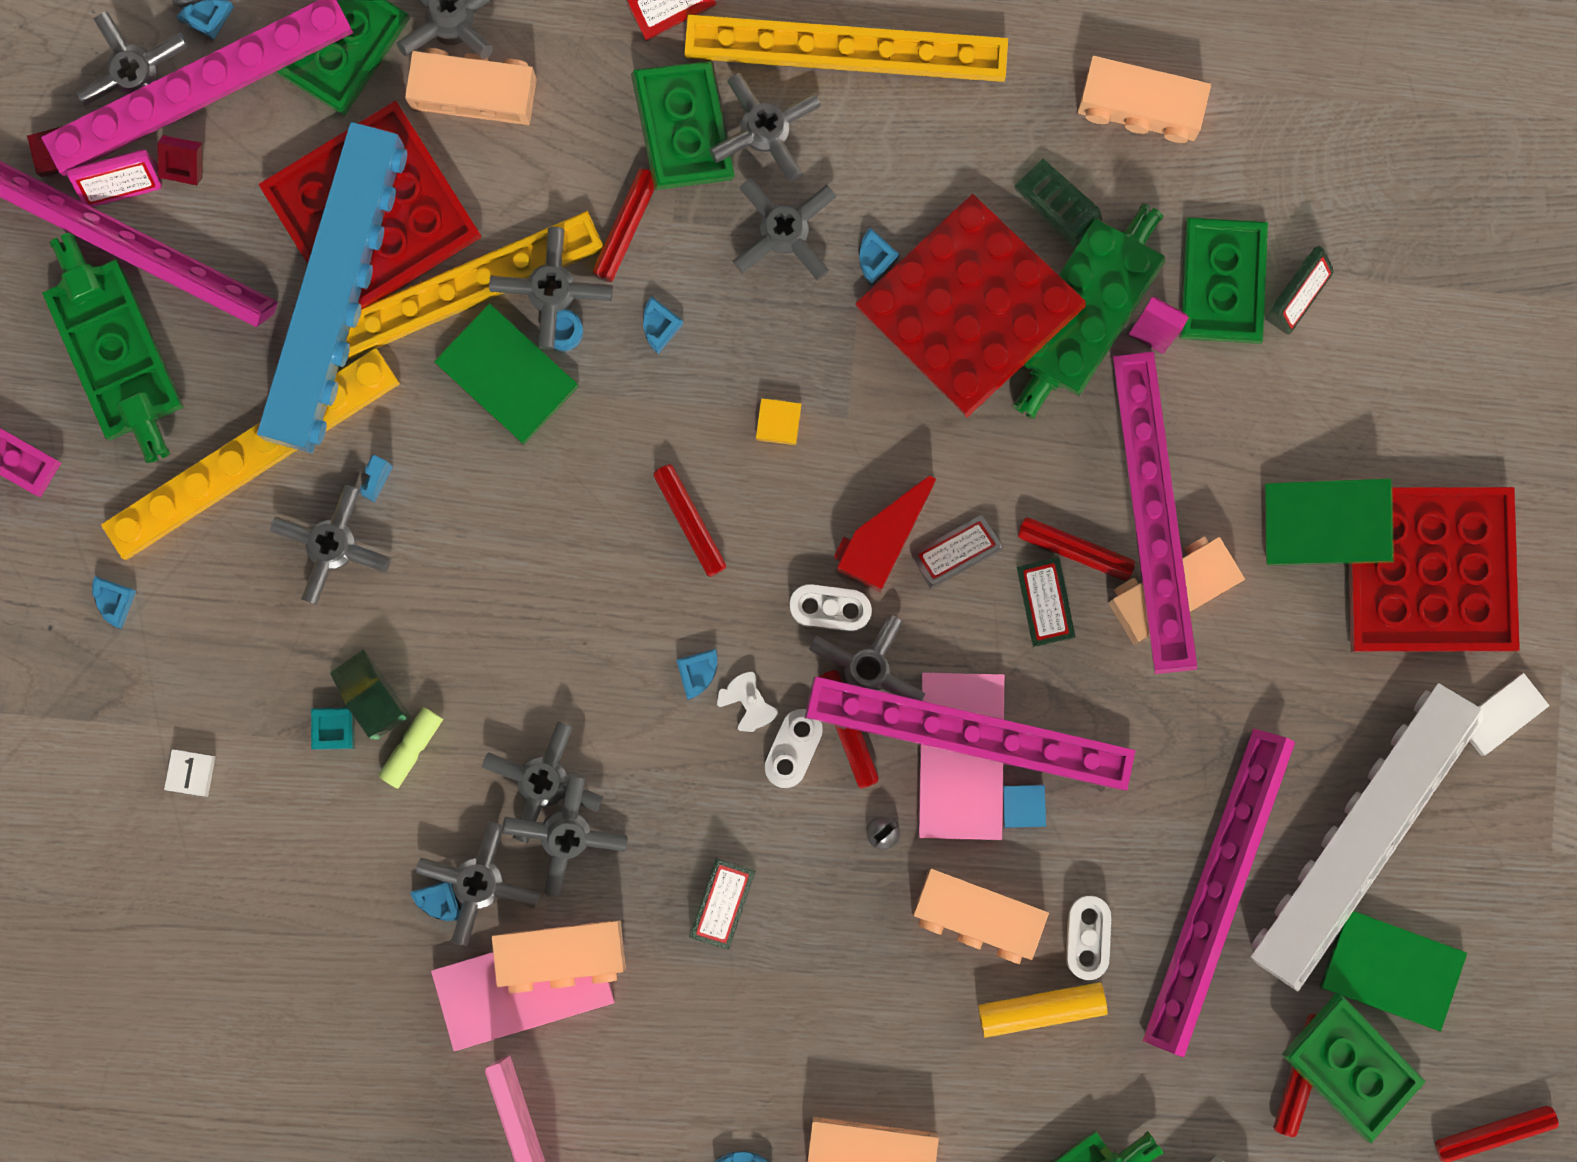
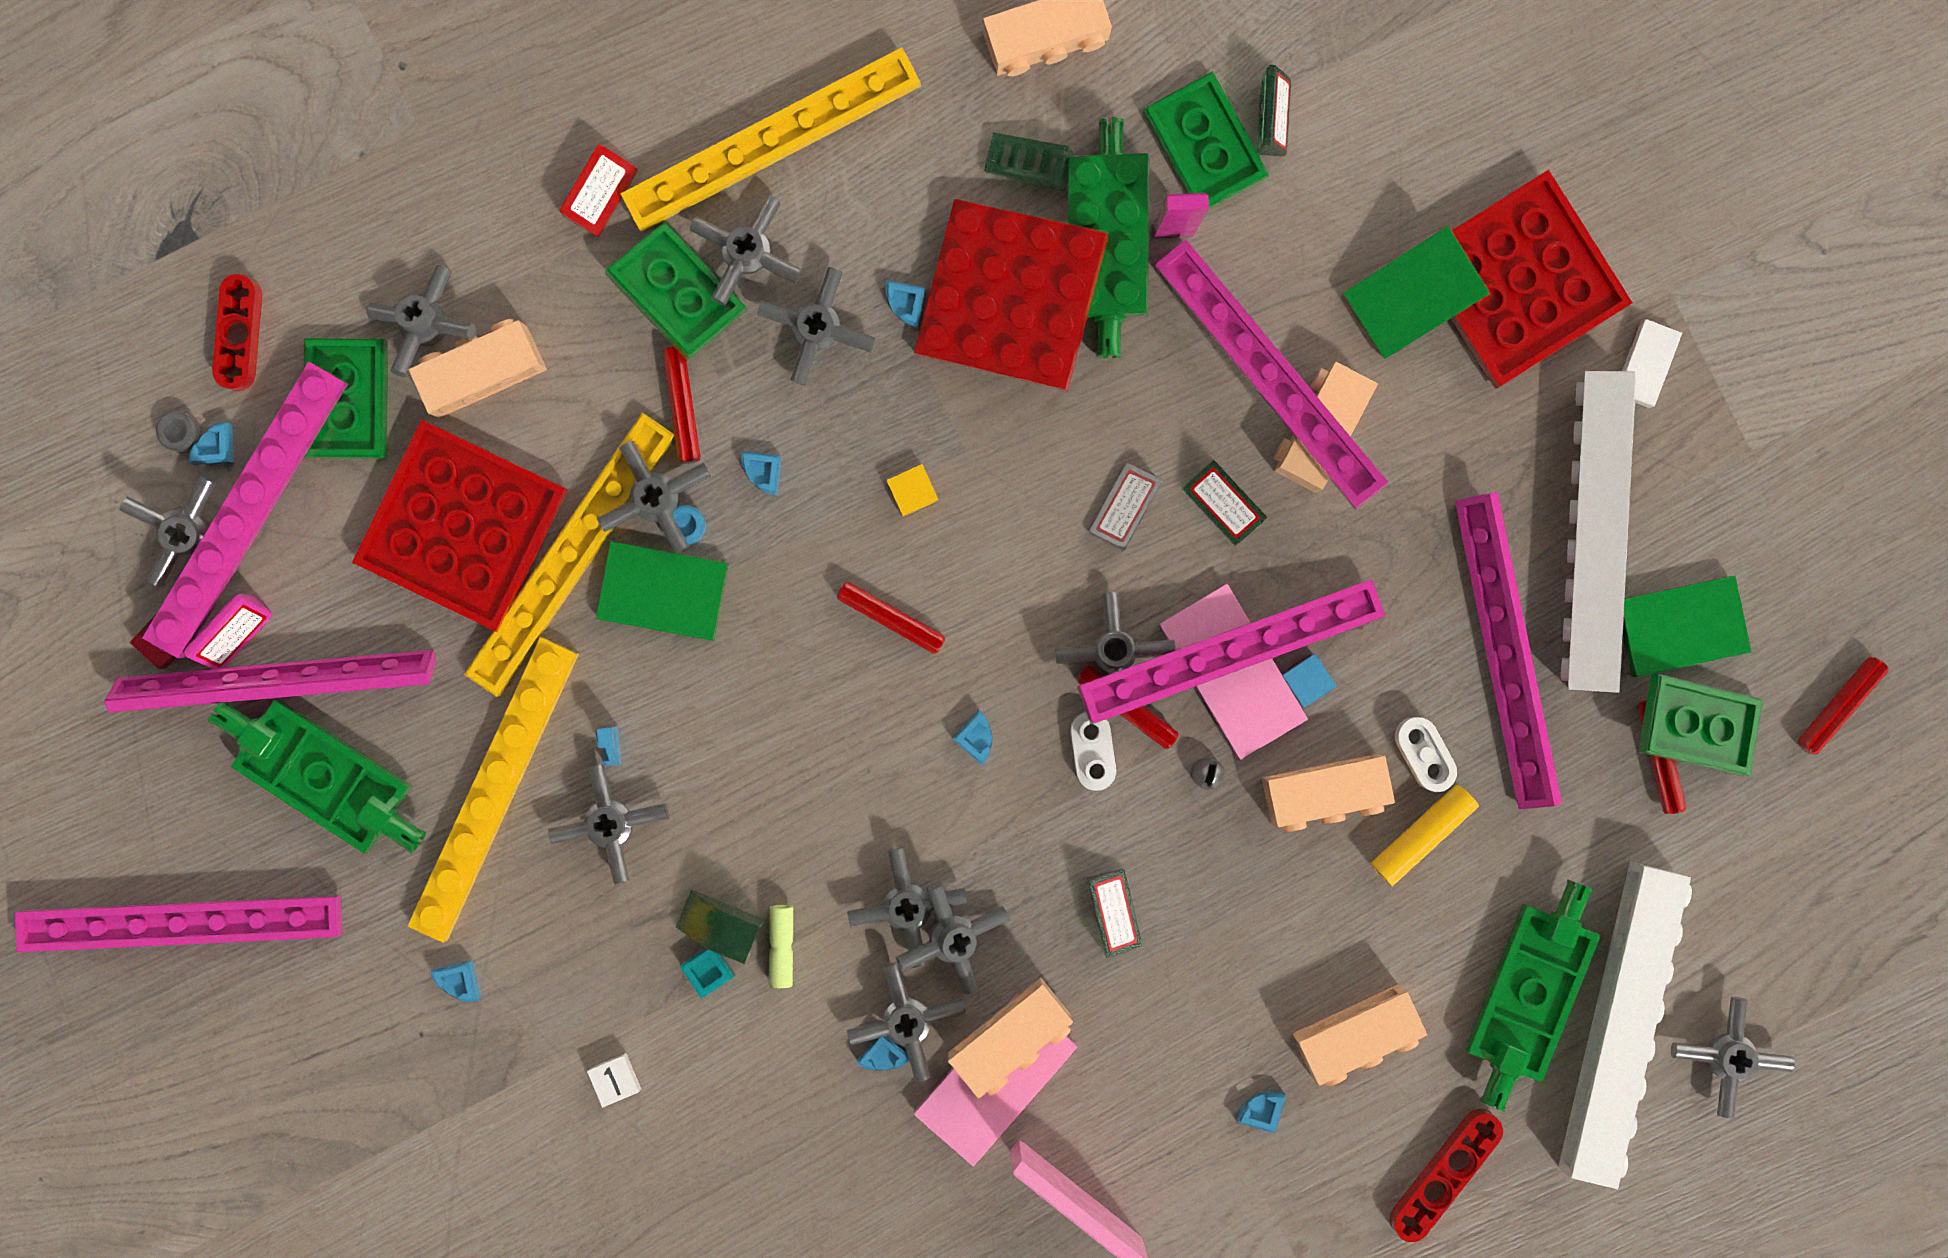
camera: 40 degrees left, 5 degrees up
dark red plate [157,135,203,186] -> none
dark azure brick [257,122,407,454] -> none
white piece [717,672,778,732] -> none
white plate [790,584,872,632] -> none
red slope [834,475,936,593] -> none
red axle [1018,517,1135,581] -> none

